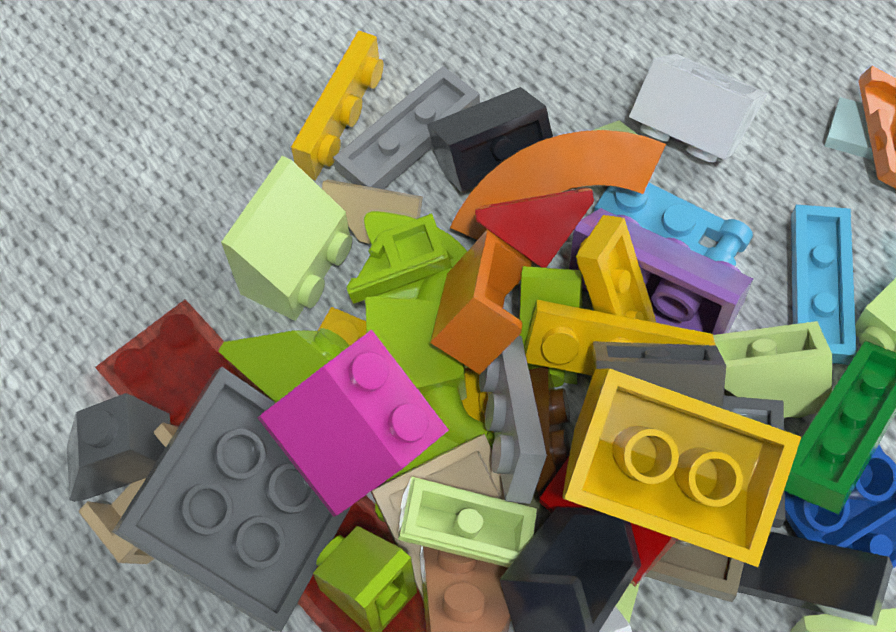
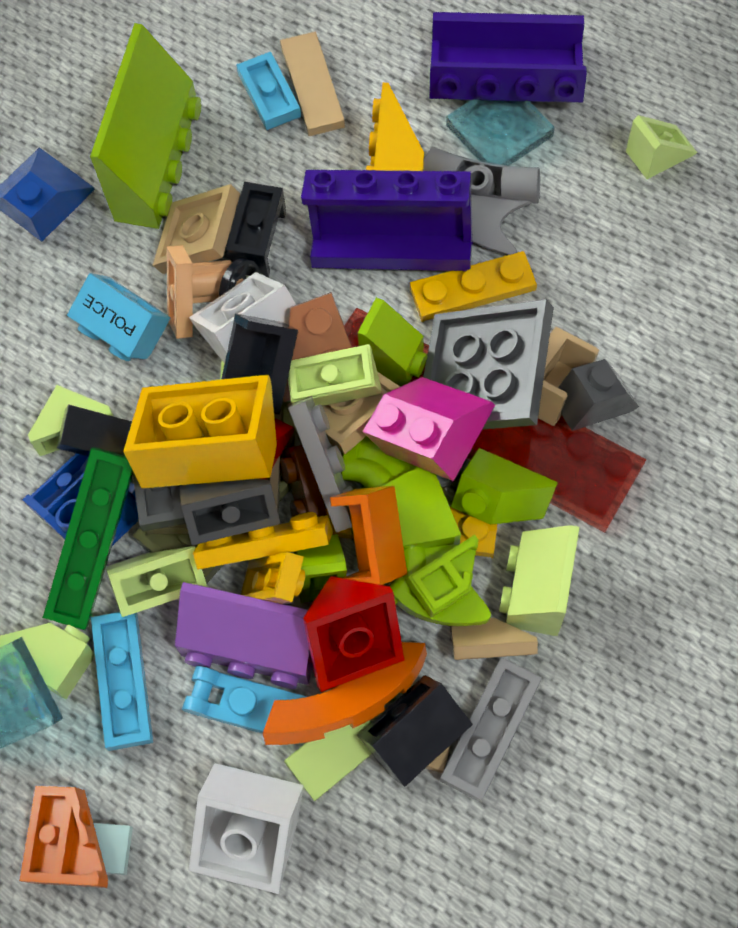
camera: 165 degrees right, 5 degrees up
yellow plate [291,30,384,181] -> none

